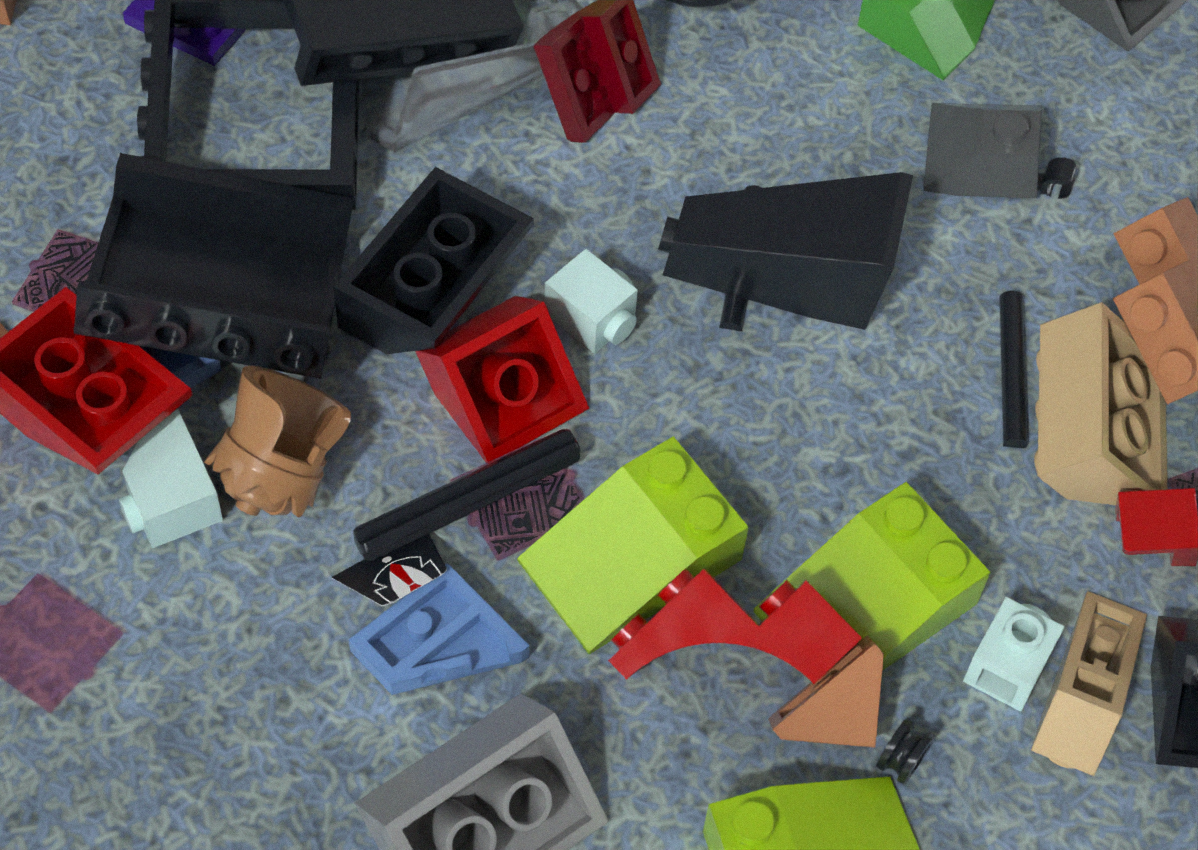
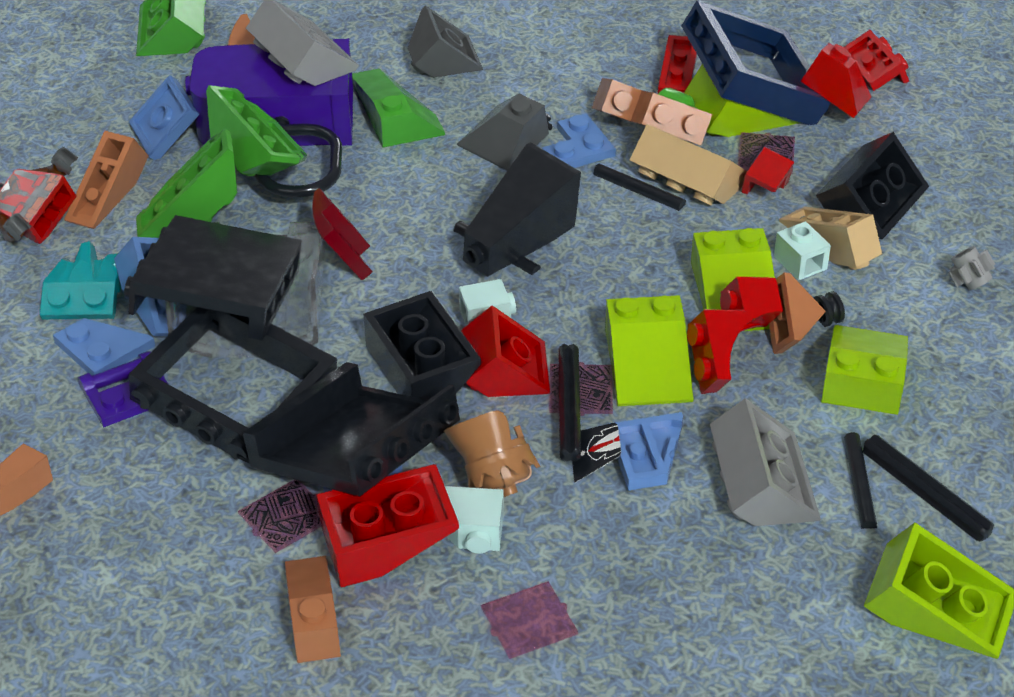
camera: 55 degrees left, 15 degrees down
none -> medium blue plate [542,113,616,168]

